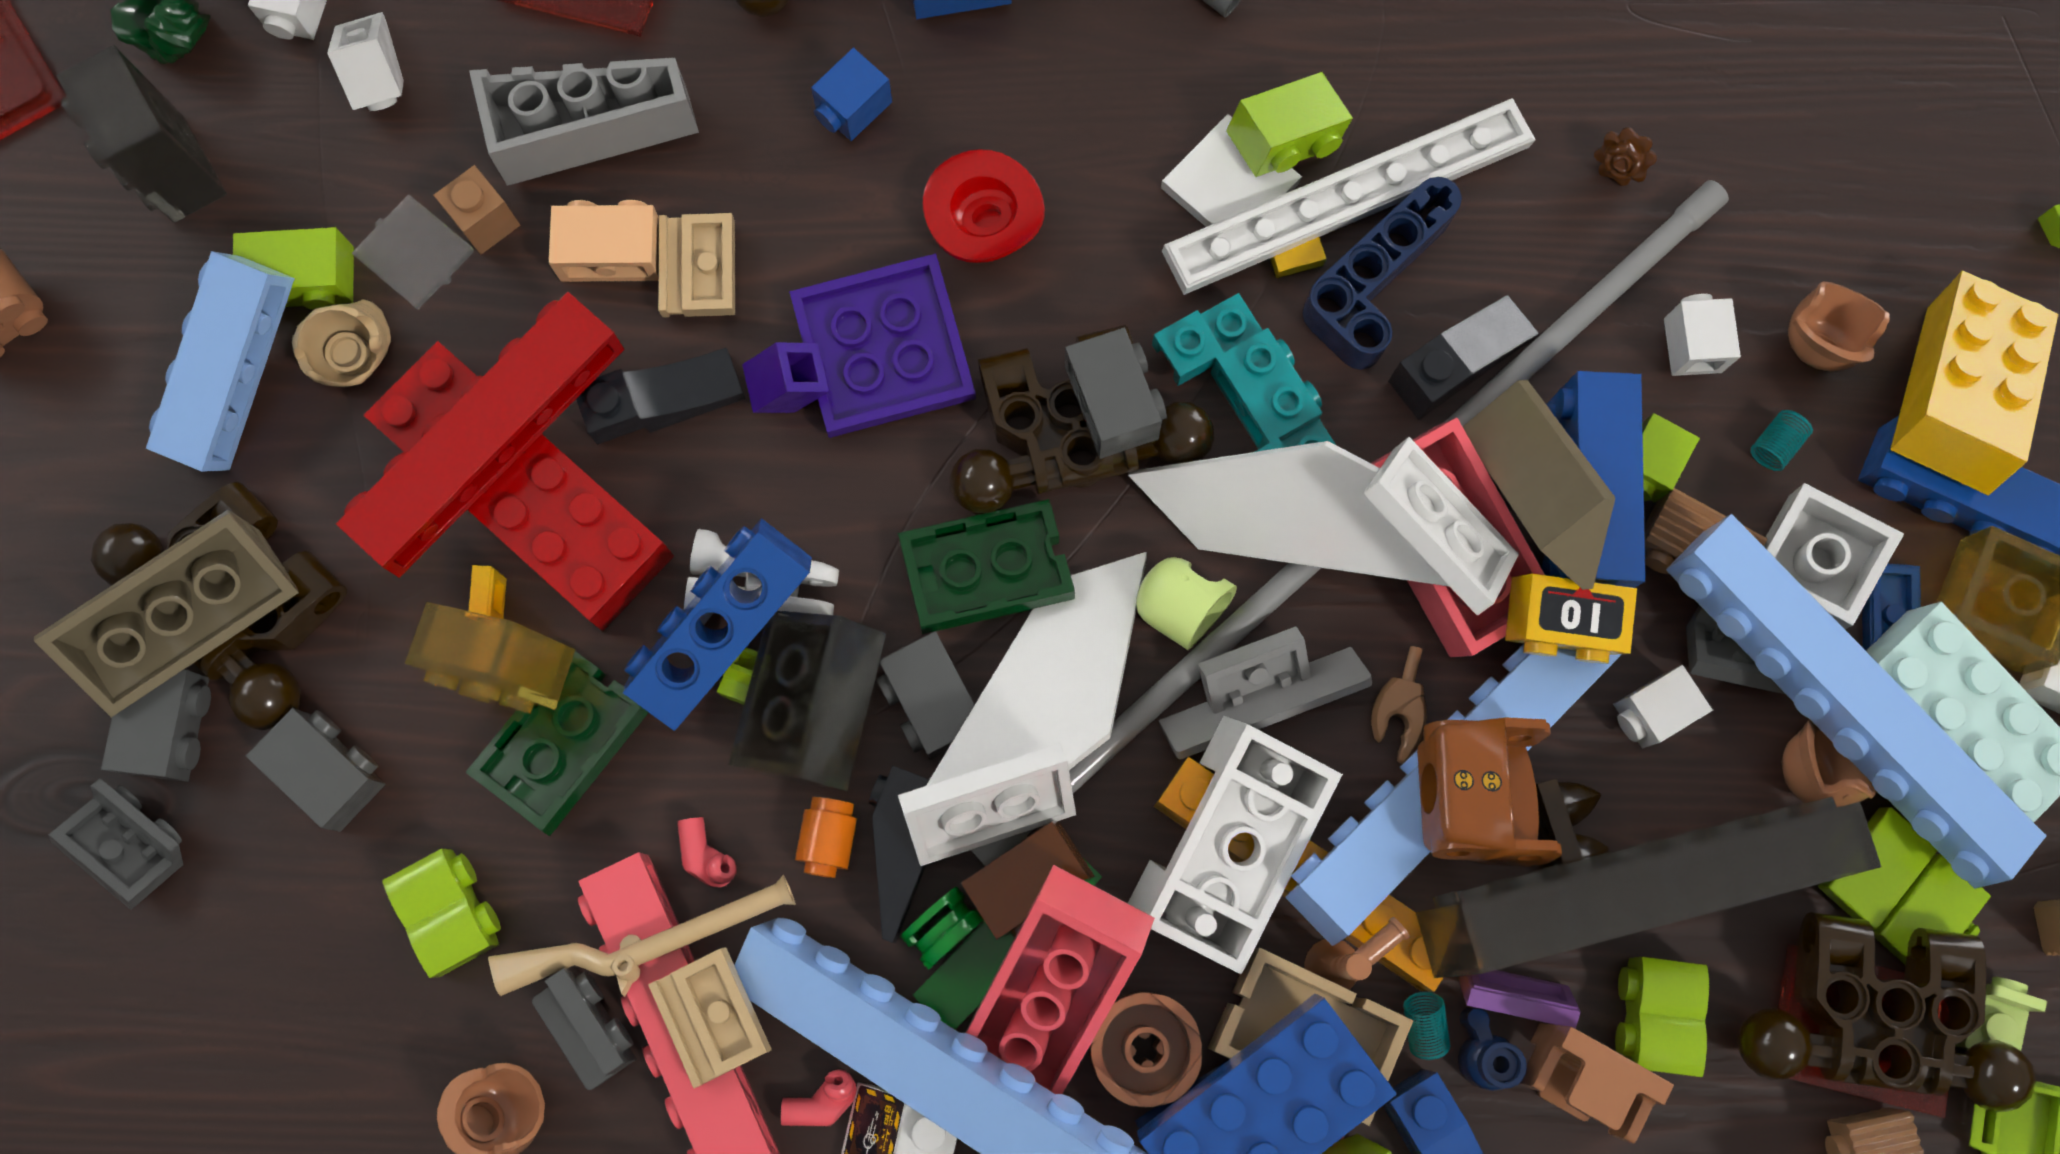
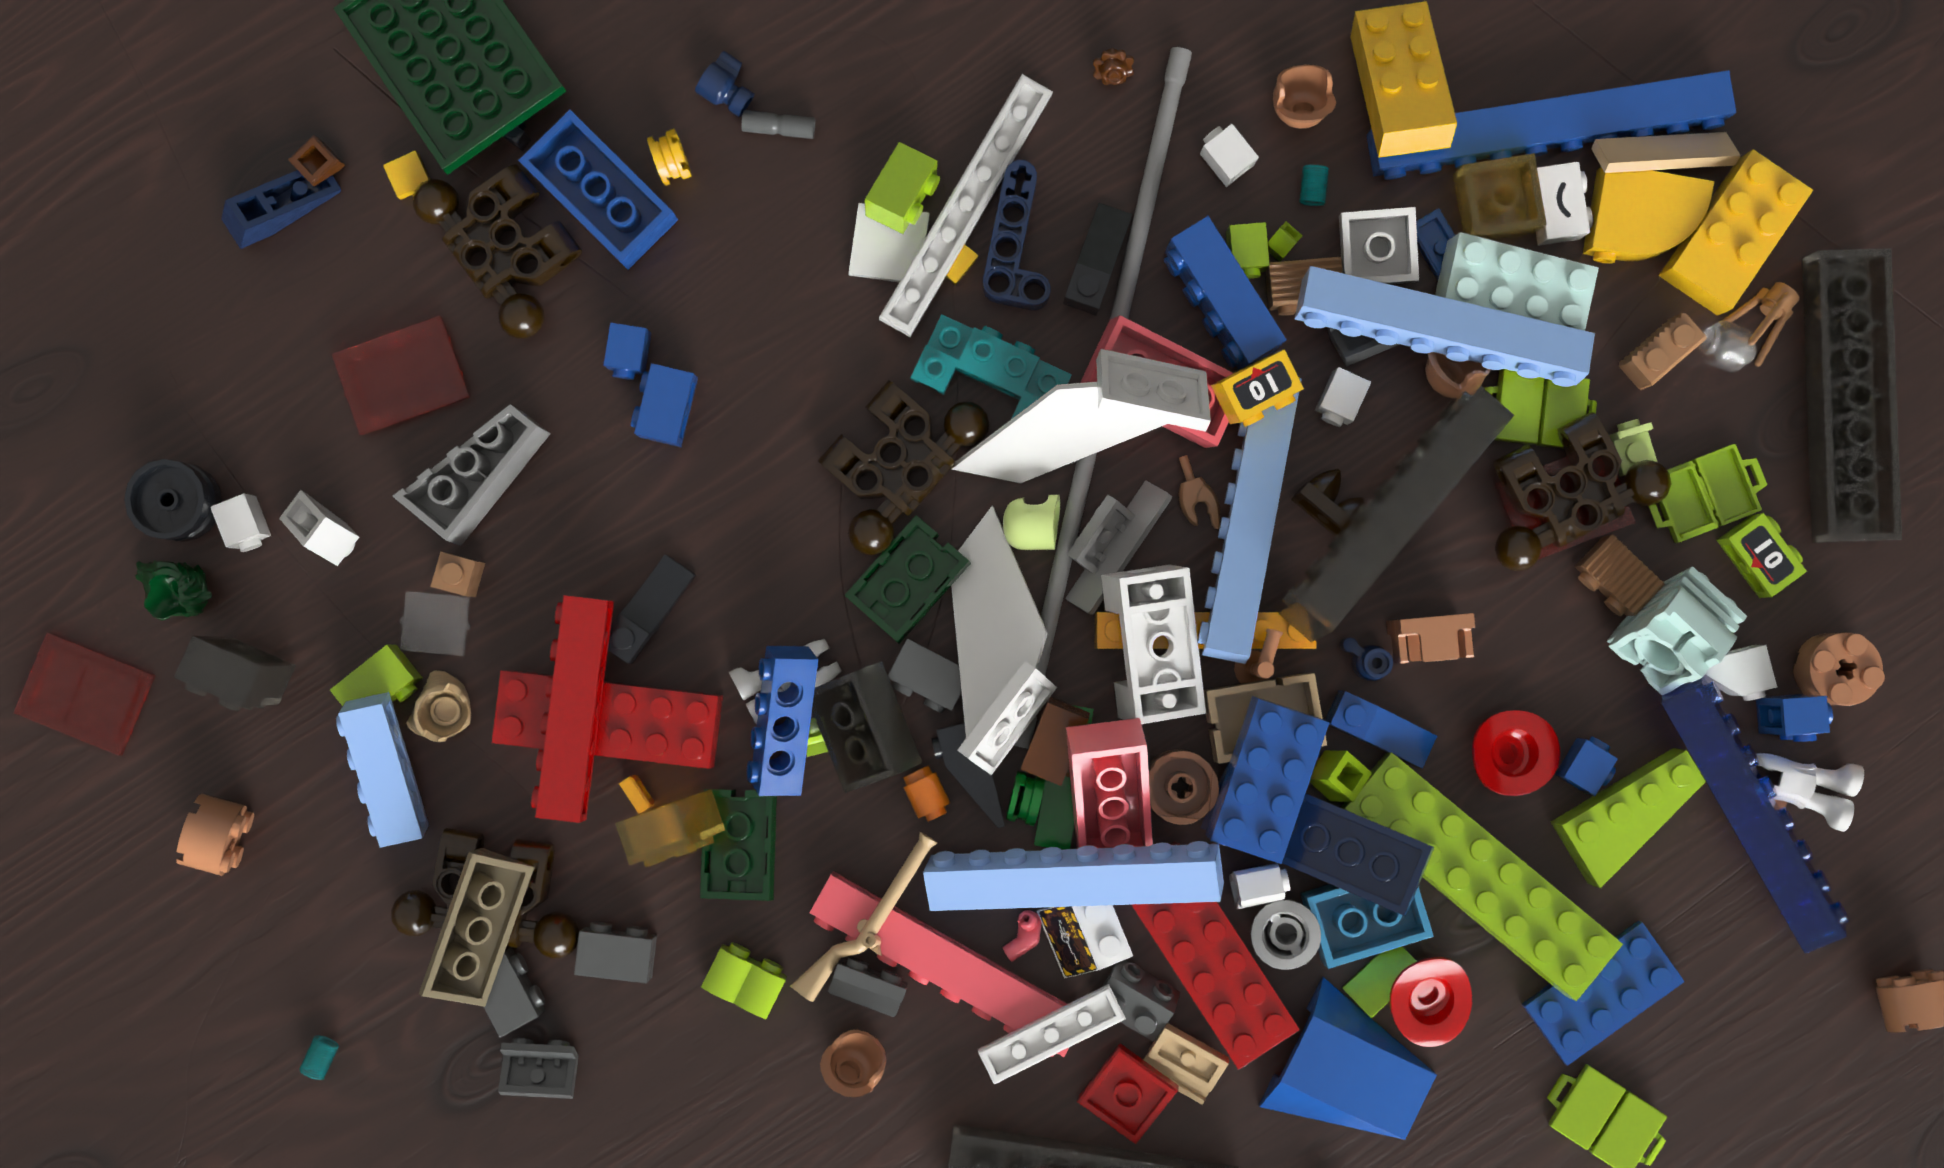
camera: 30 degrees left, 10 degrees up
light nougat brick [549,200,659,282] -> none
tan plate [648,947,772,1089] -> none
tan plate [658,213,735,317] -> none
coral arm [677,817,737,888] -> none
dark purple brick [742,342,829,413] -> none
dark purple plate [789,253,976,438] -> none
red hat [923,149,1045,263] -> none
dark grey brick [1065,327,1167,459] -> none
teal piece [1403,992,1451,1060] -> none
dark orange piece [1417,717,1562,867] -> none
medium lavender tile [1459,964,1581,1029] -> none
dark tan slope [1463,380,1616,590] -> none
lime brick [1615,957,1709,1077] -> none
none -> blue brick [631,363,698,447]
none -> lime piece [1268,221,1303,262]

